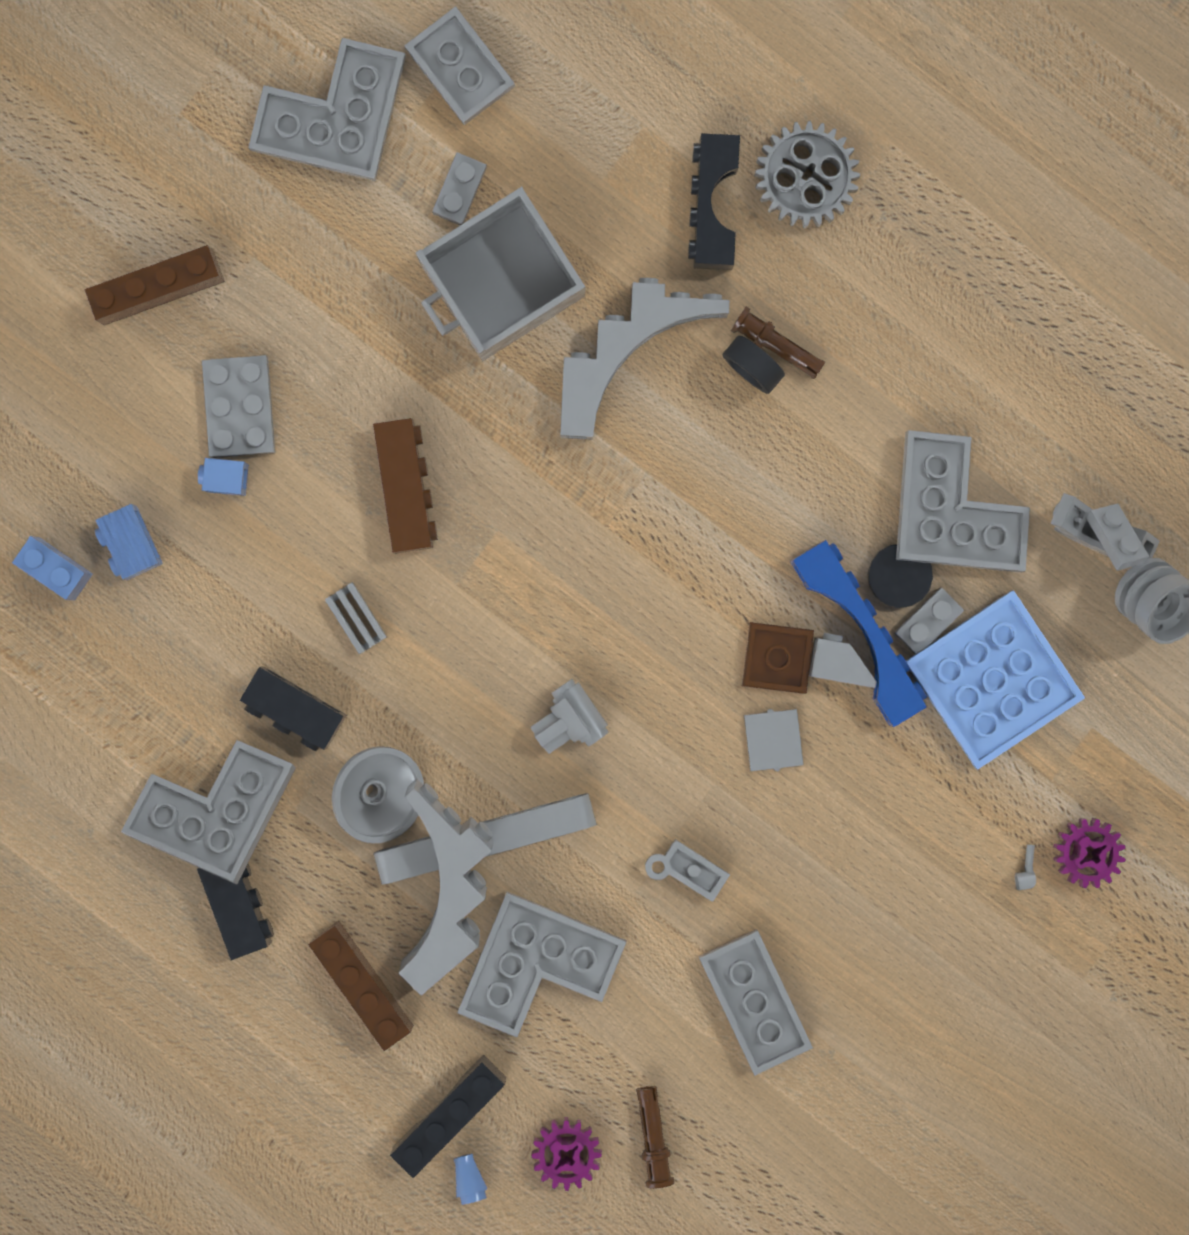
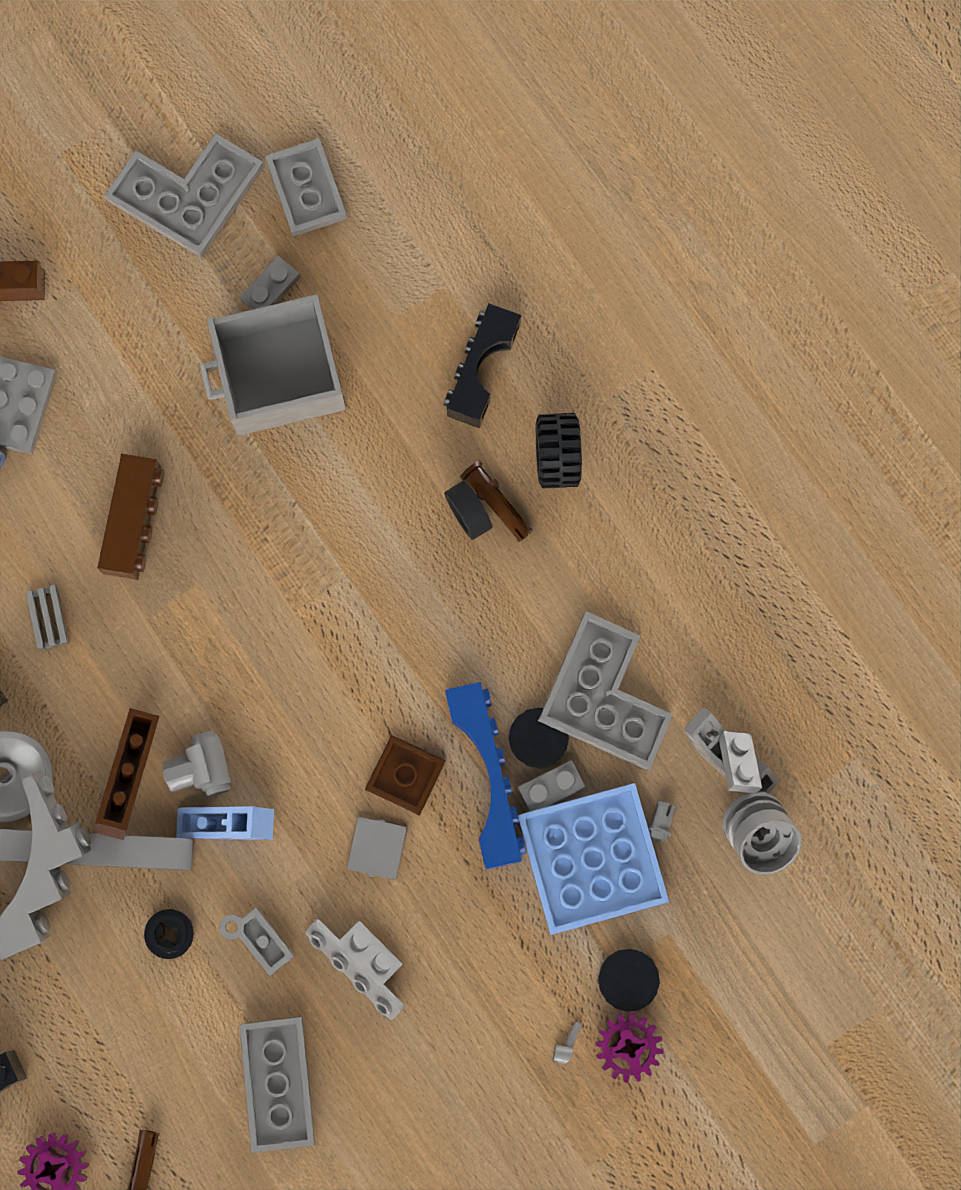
camera: 20 degrees right, 10 degrees down
light grey plate [457,892,626,1037] -> none
light grey arch [560,278,730,440] -> none
light grey gear [754,121,860,228] -> none
light grey slope [809,633,876,688] -> none
none -> reddish brown brick [93,708,159,840]
none -> black gear [144,909,194,959]
none -> light blue slope [176,806,274,840]
none -> light grey bracket [305,919,405,1020]
none -> black tyre [535,413,582,489]
none -> black tile [598,949,660,1012]
none -> light grey pin [648,801,676,842]

